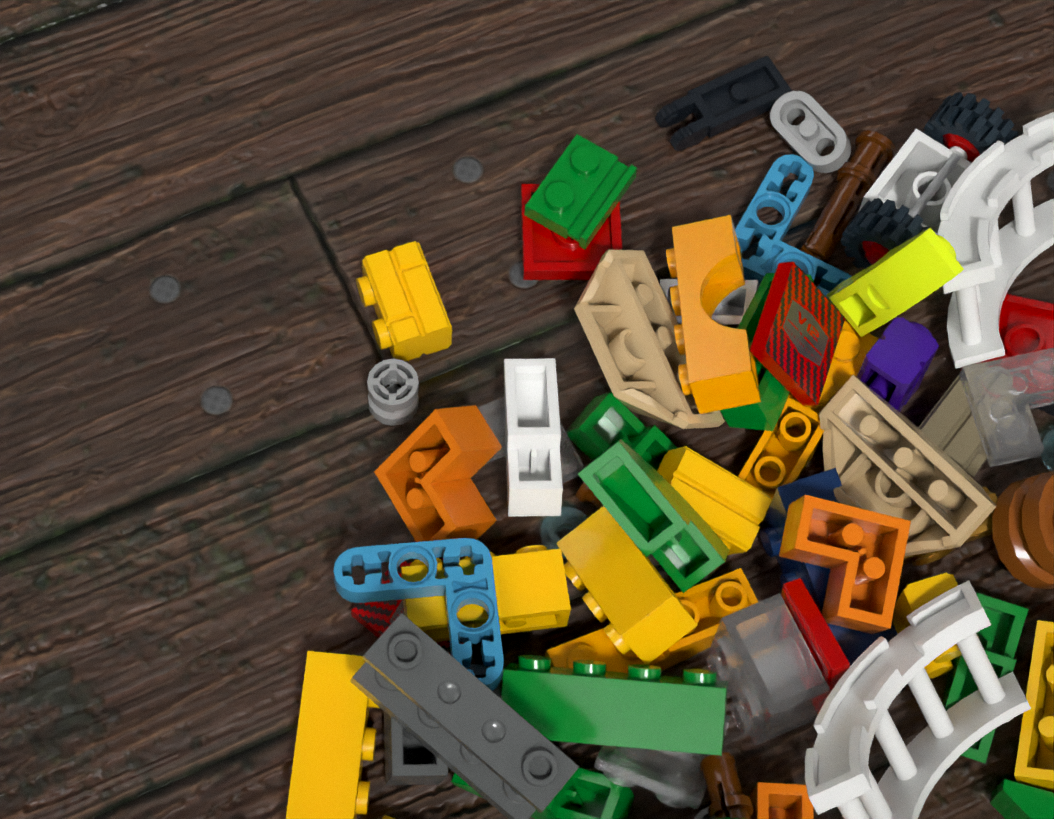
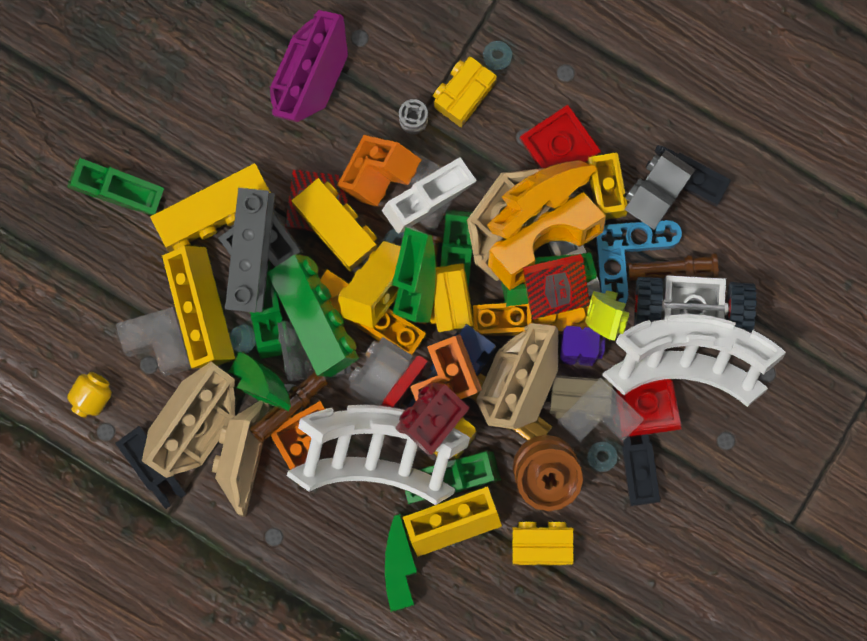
camera: 65 degrees right, 15 degrees up
dark azure beam [333,538,504,691] -> none
green plate [524,134,637,250] -> none
light grey plate [770,91,851,173] -> none
none -> magenta wedge [270,10,348,122]
none -> dark red bracket [395,382,469,455]
none -> clear light blue plate [483,41,512,70]
none -> light orange slope [487,161,597,239]
none -> yellow brick [587,153,627,220]
none -> brick [624,150,695,229]

